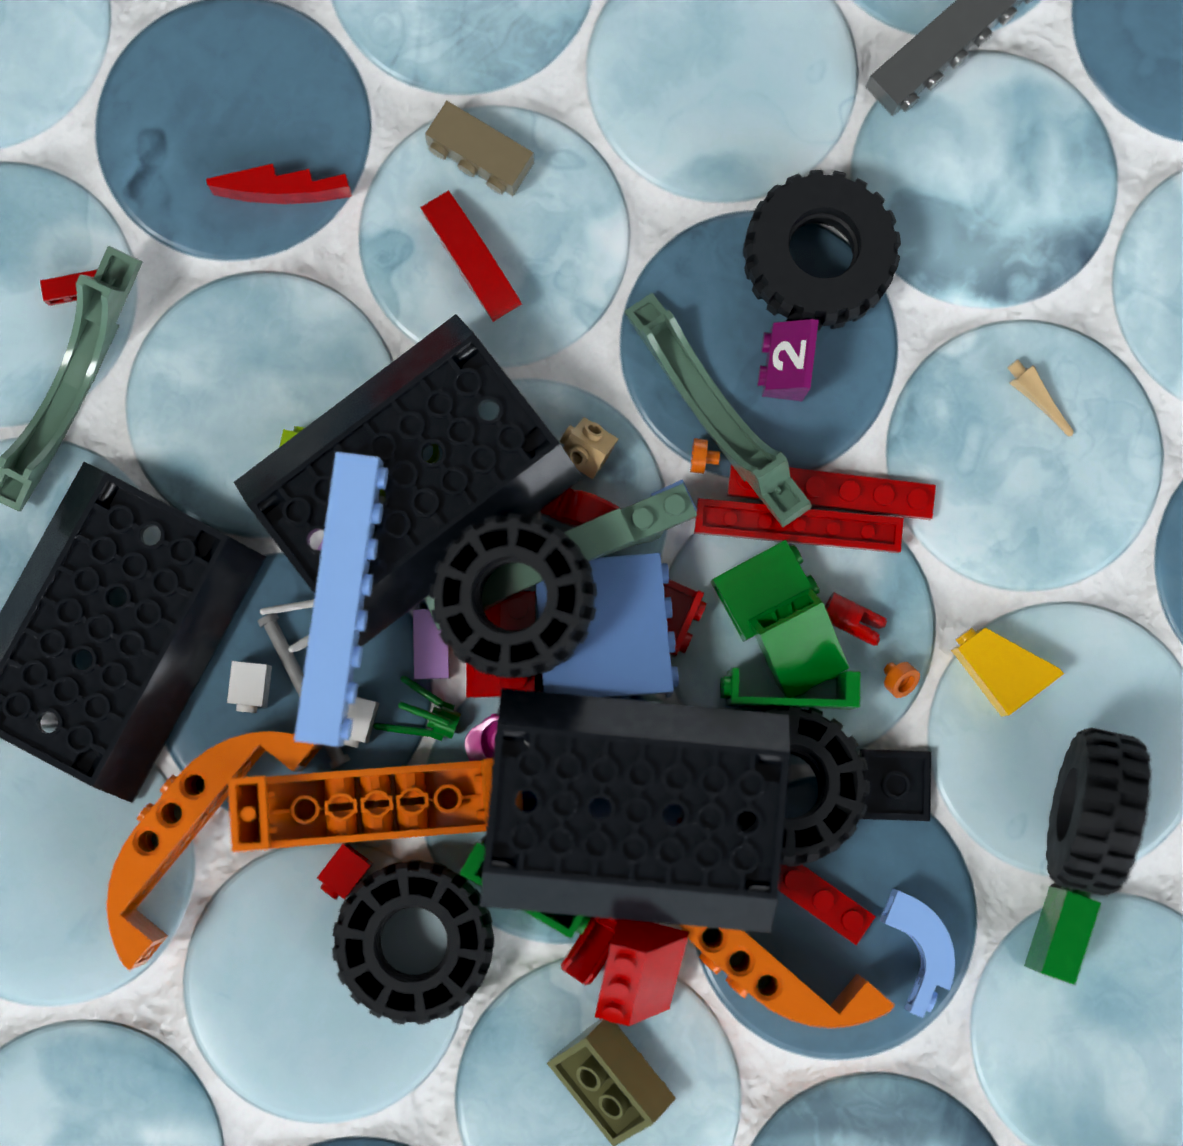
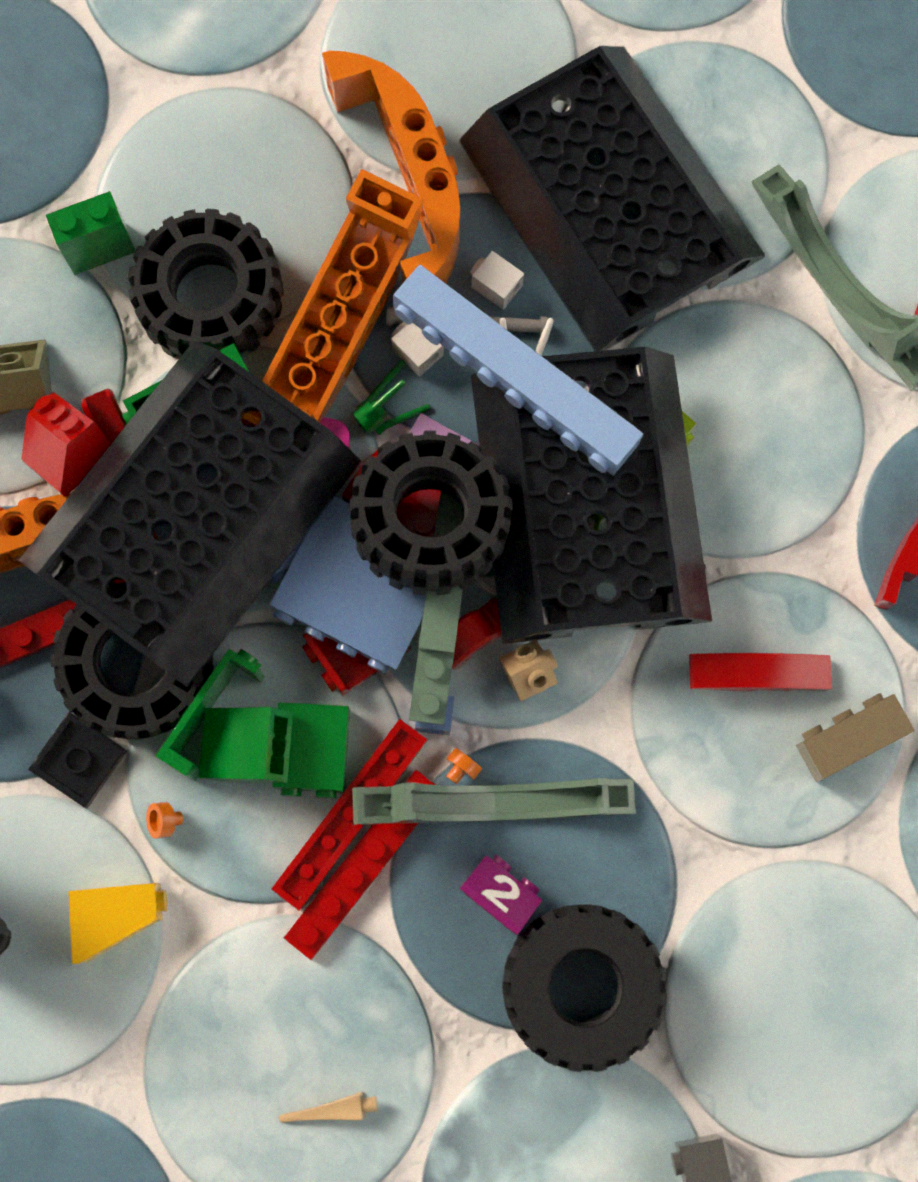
camera: 125 degrees right, 5 degrees down
red brick [317,843,374,900] -> none
red hinge [825,592,887,646] -> none
none -> green brick [46,191,136,275]

